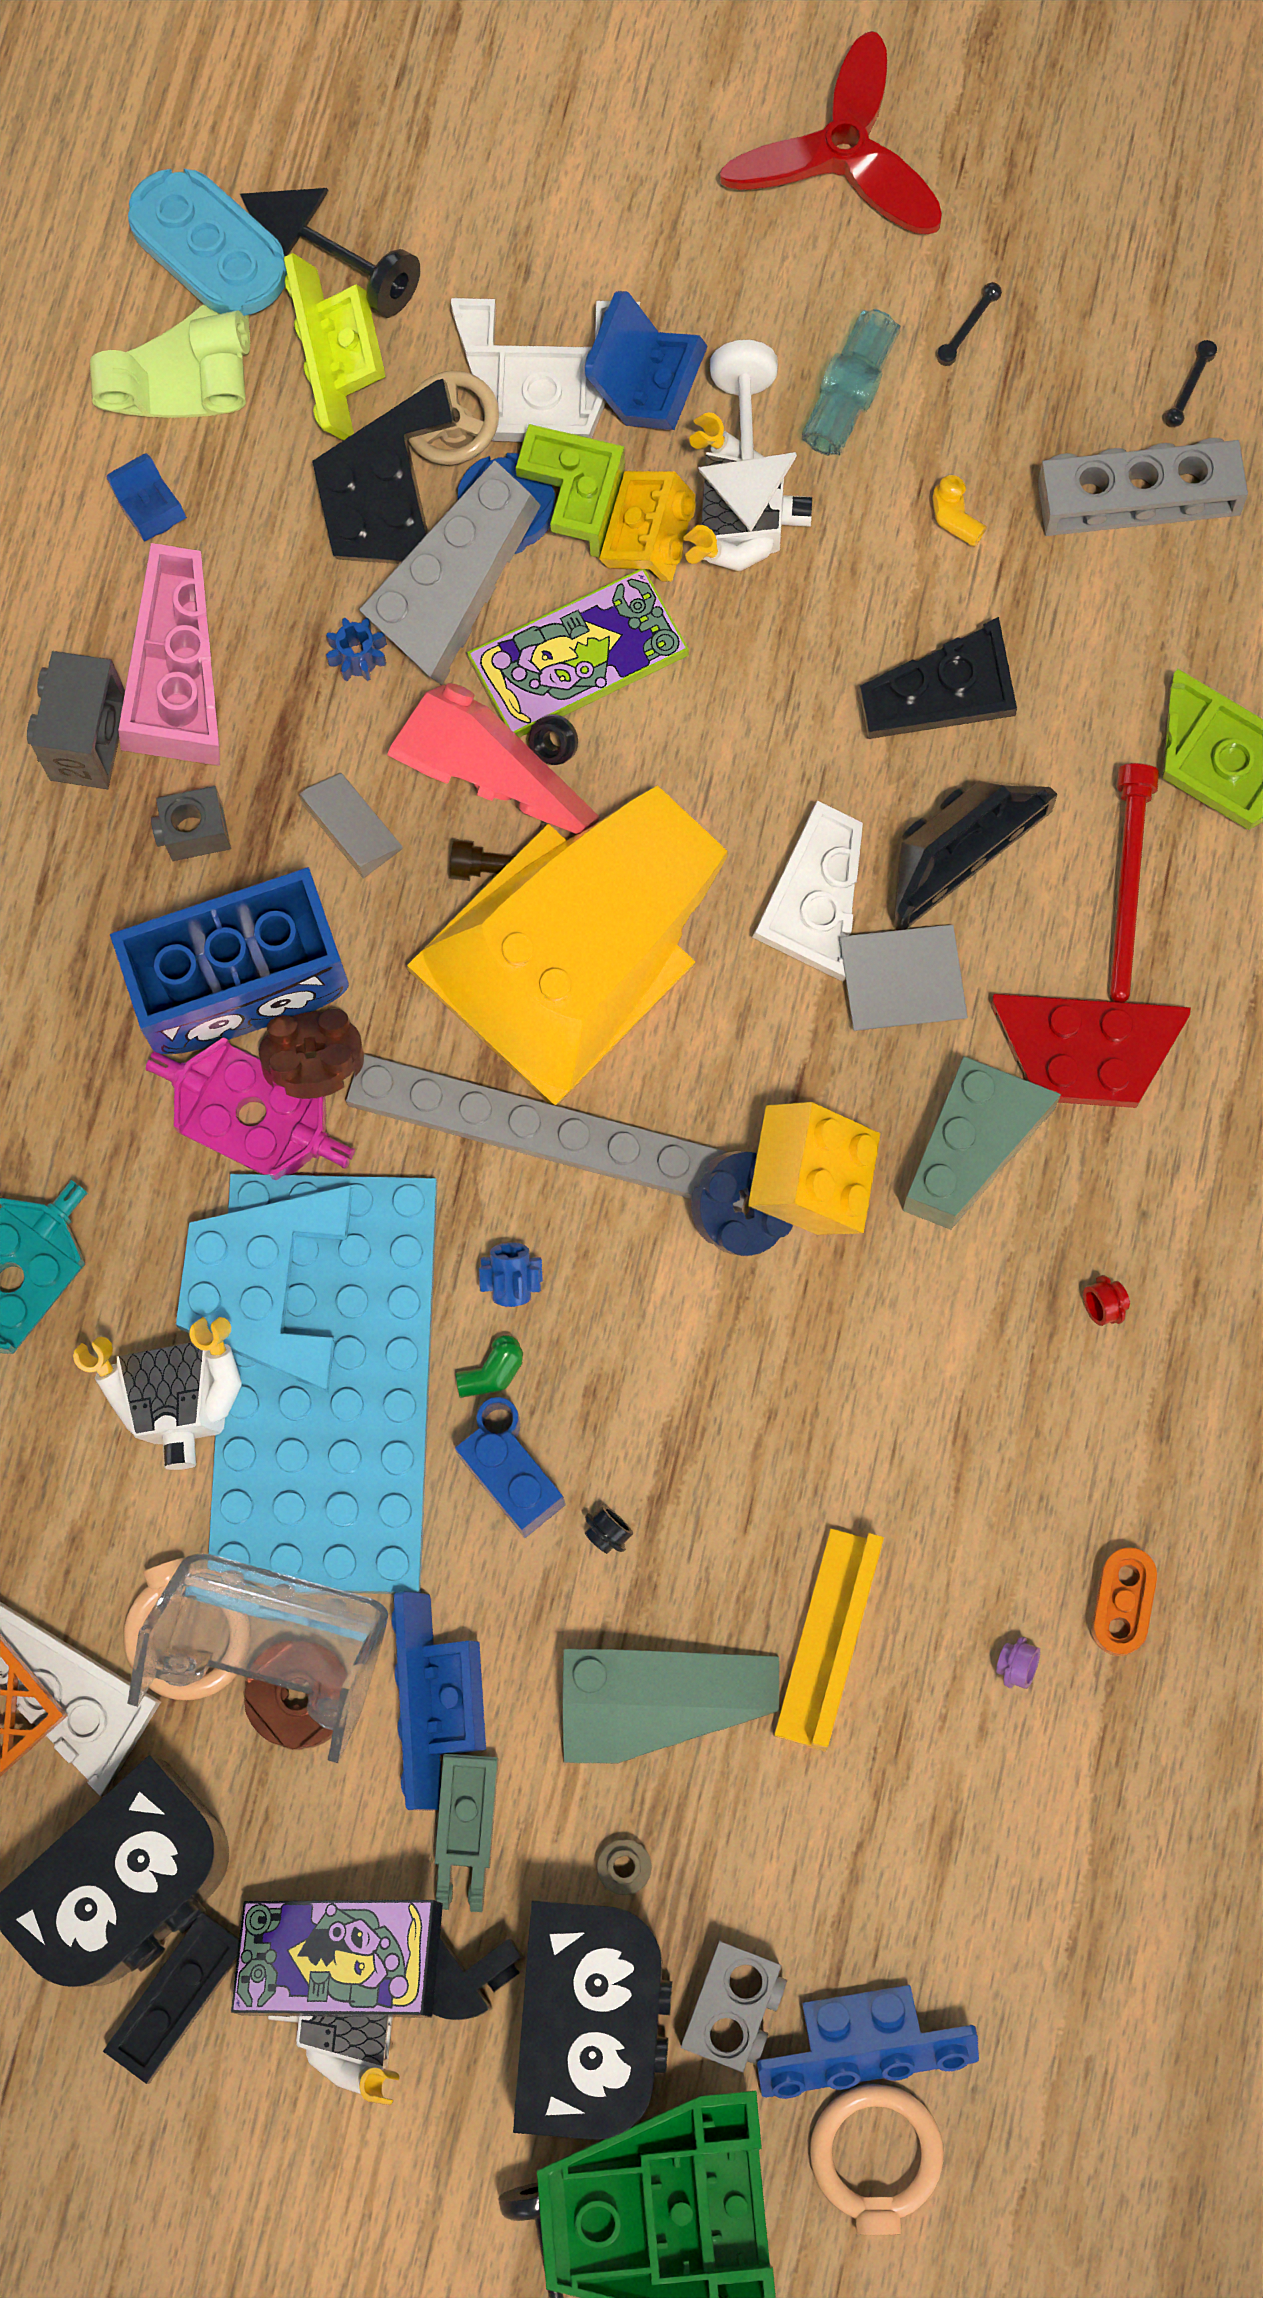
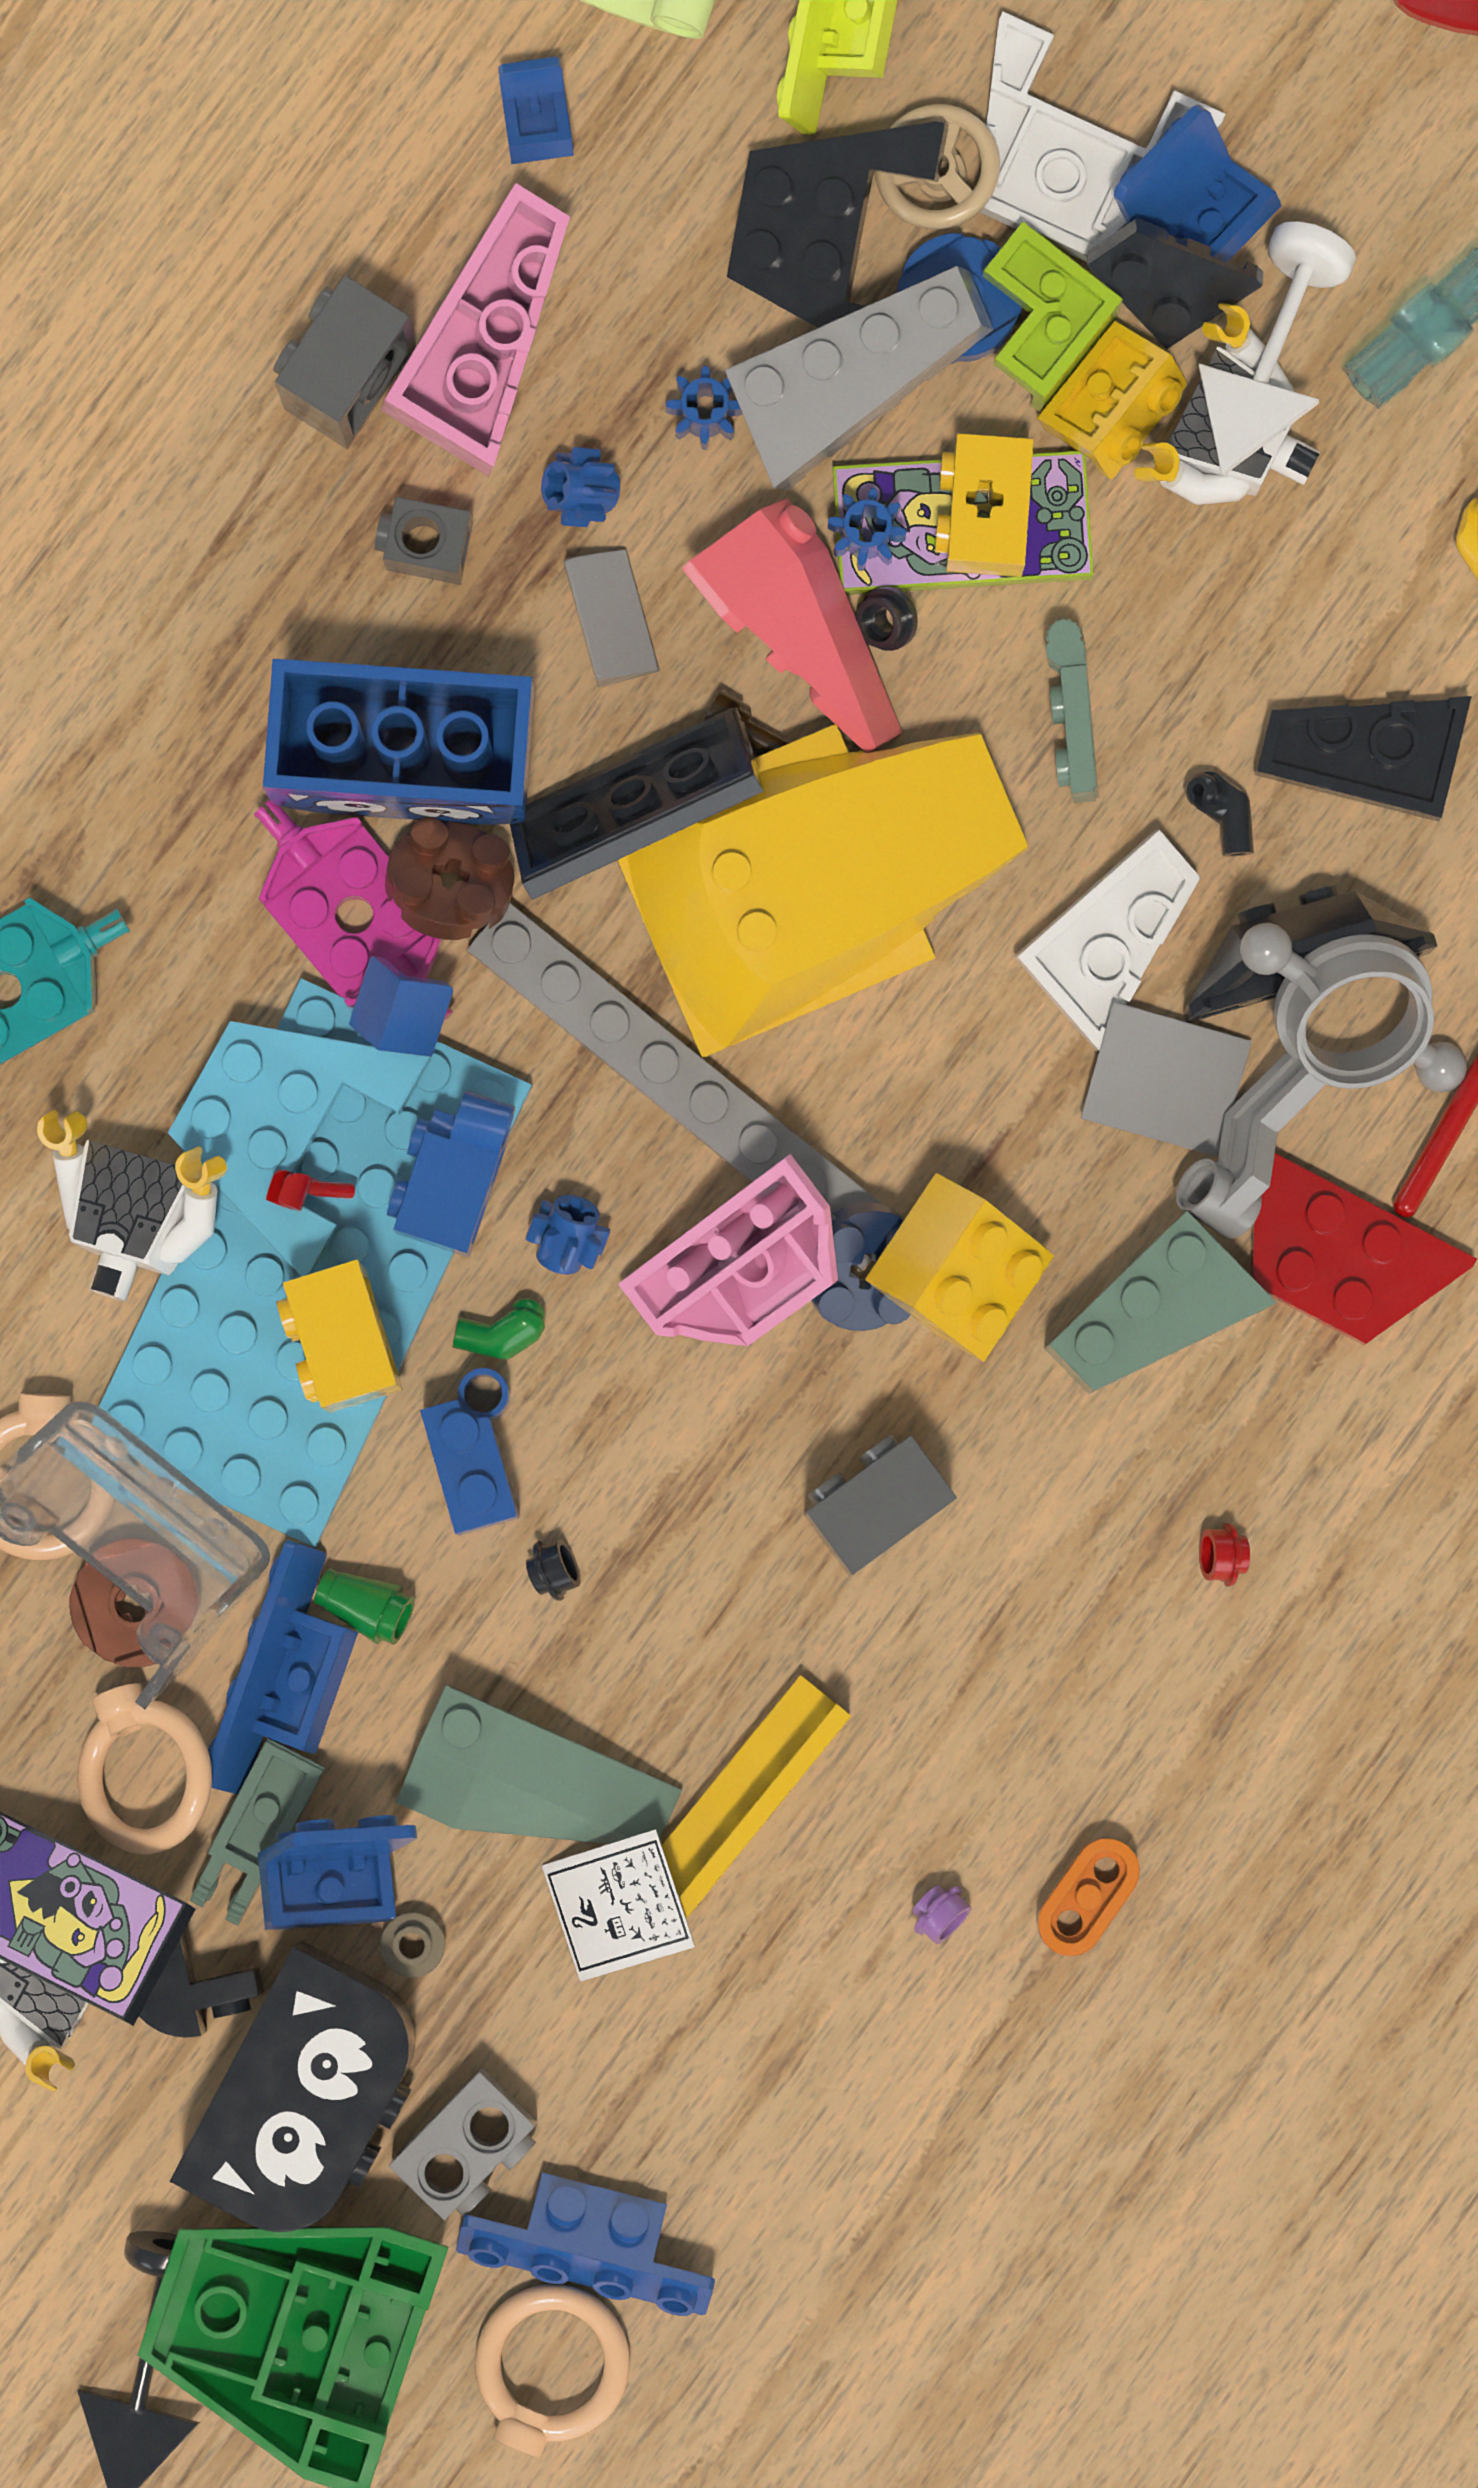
camera: 15 degrees right, 10 degrees up
none -> light nougat piece [77,1683,212,1855]
none -> blue bracket [258,1815,417,1930]
none -> red hand [265,1169,355,1212]
none -> yellow brick [276,1259,403,1413]
none -> green cone [314,1568,415,1645]
none -> blue panel [349,956,453,1057]
none -> blue hinge [387,1090,516,1258]
none -> black tile [510,707,764,900]
none -> blue gear [541,447,620,527]
none -> white sticker [542,1829,695,1982]
none -> bright pink wedge [618,1154,838,1346]
none -> dark grey brick [804,1434,957,1577]
none -> blue gear [827,488,907,571]
none -> yellow brick [935,434,1034,577]
none -> sand green hinge [1045,618,1099,803]
none -> black wing [1087,218,1263,349]
none -> light grey piece [1176,923,1467,1239]
none -> black arm [1185,771,1254,857]

